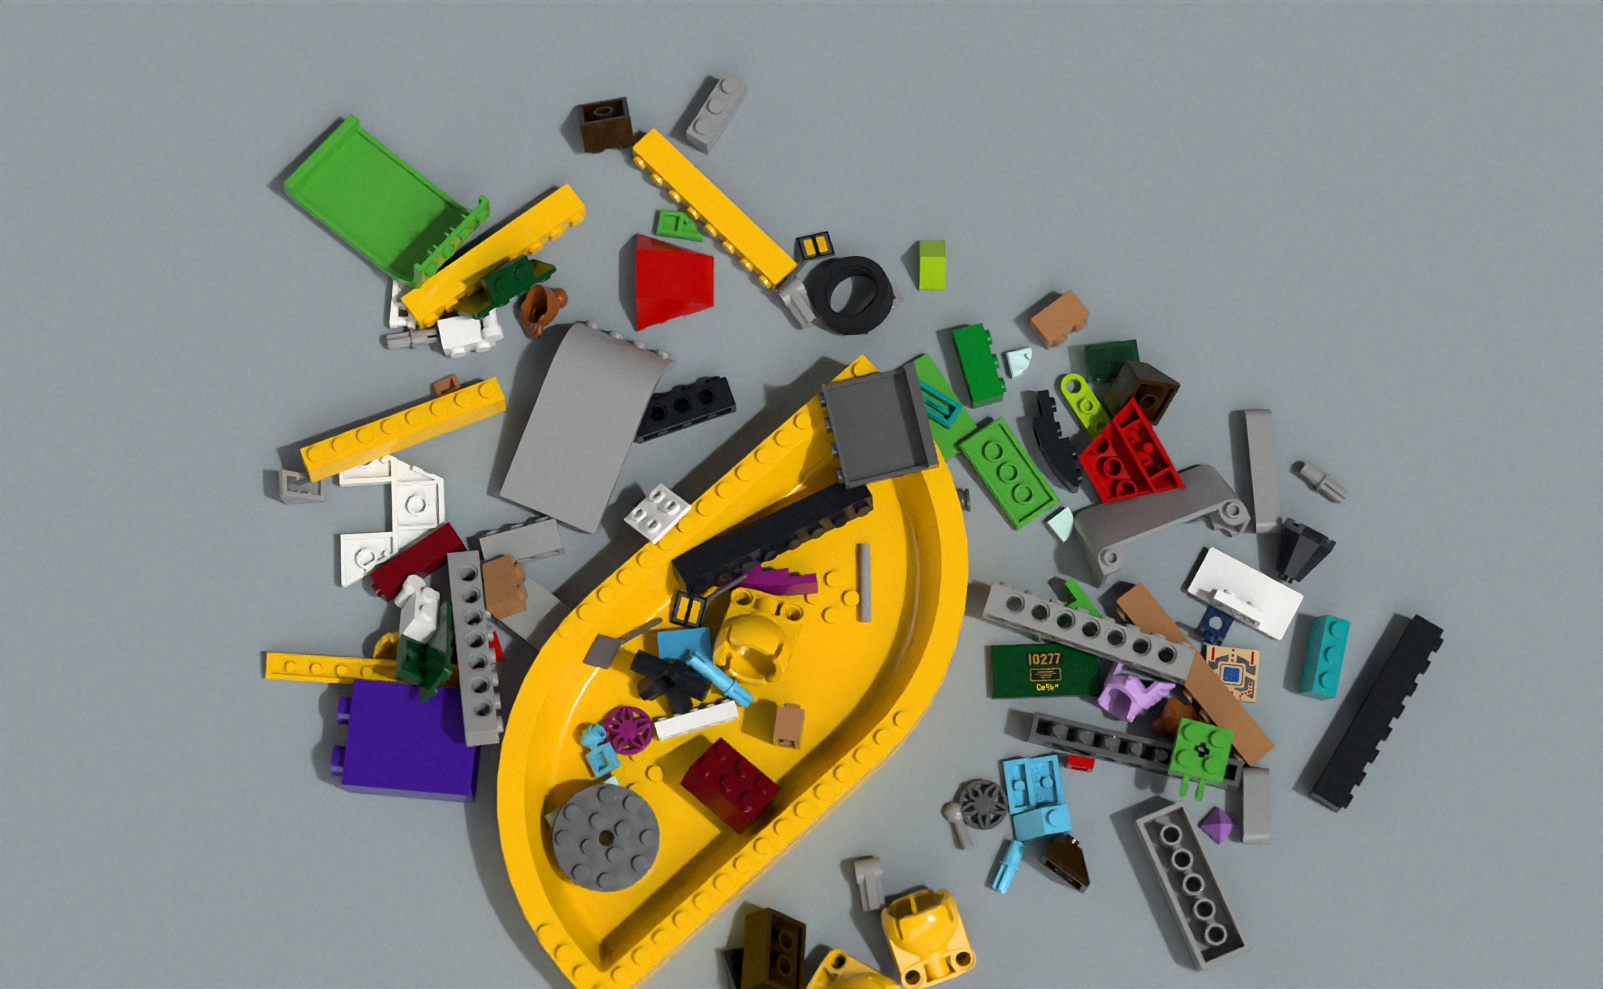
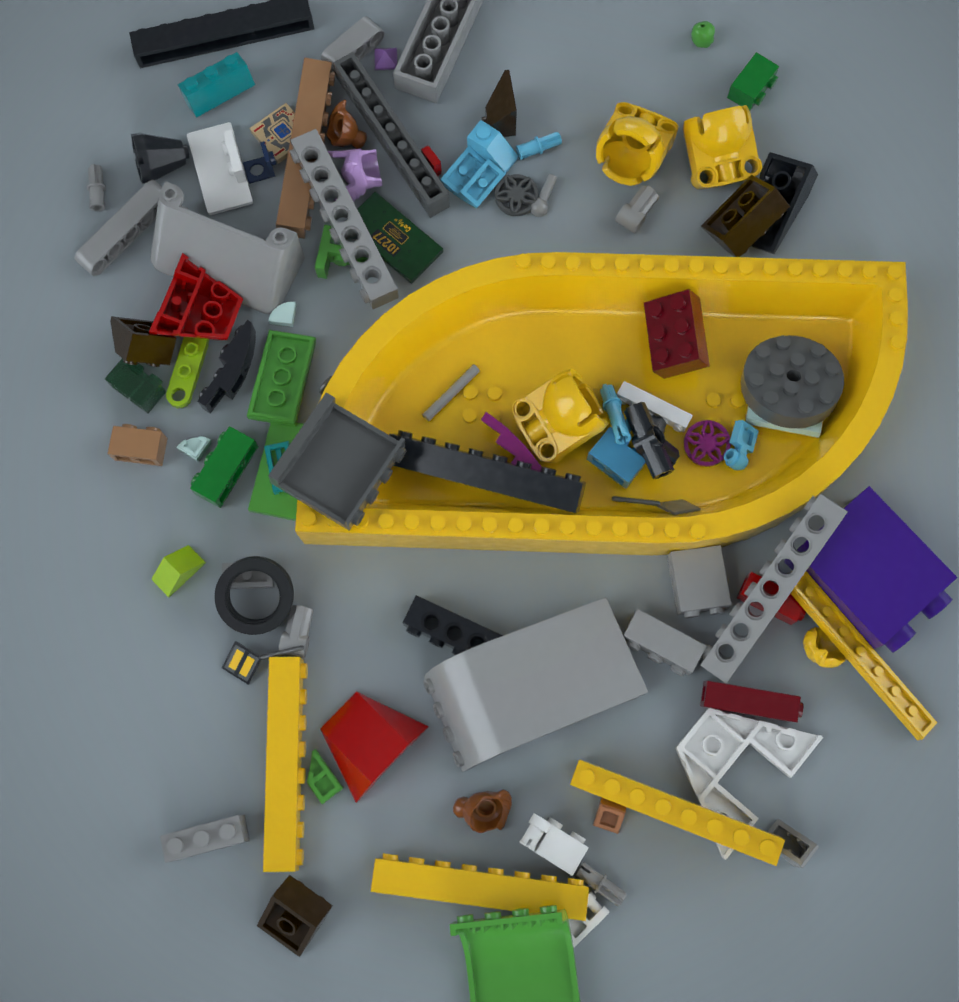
camera: 135 degrees left, 0 degrees up
white hinge [394,575,440,644] -> none
dark green bracket [396,601,453,704] -> none
dark green bracket [451,254,557,320] -> none
medium nougat brick [482,554,528,620] -> none
white plate [624,483,692,545] -> none
piece [670,573,747,629] -> none
medium nougat brick [773,703,805,750] -> none
bright green hinge [1167,717,1234,801] -> none

